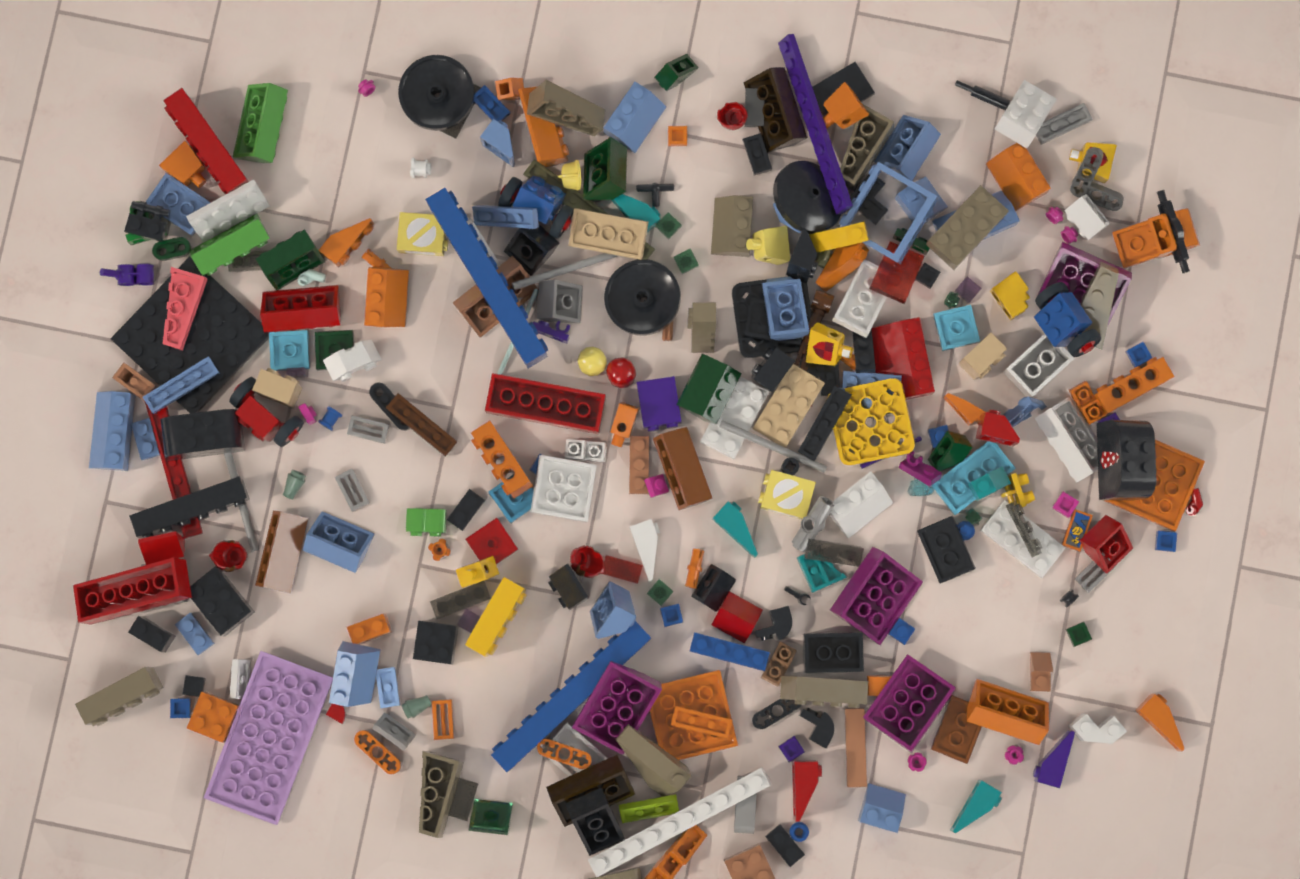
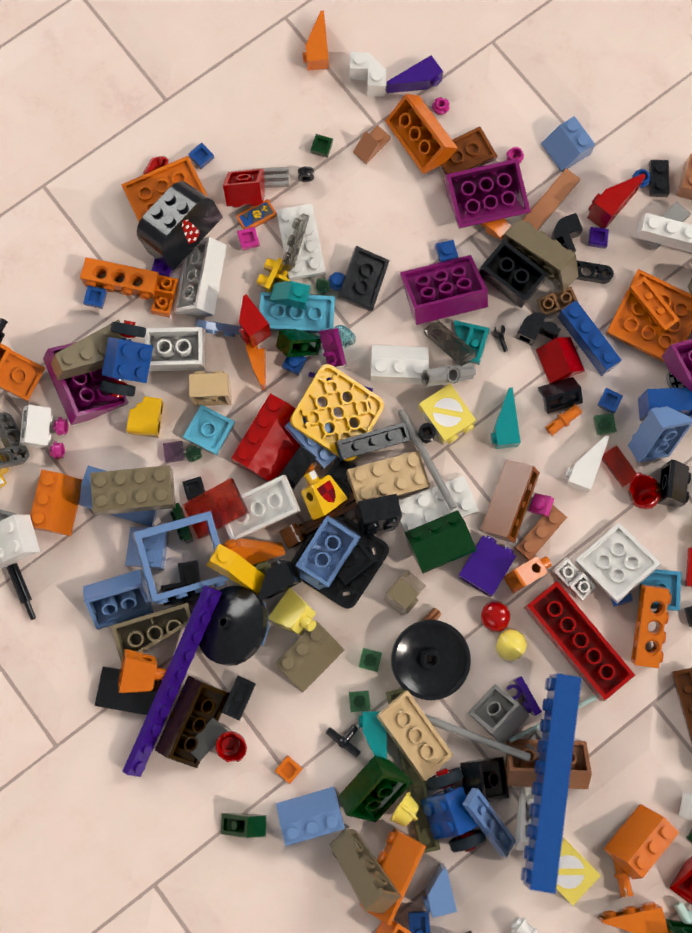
camera: 140 degrees left, 5 degrees down
teal slope [950,780,1002,833] -> none

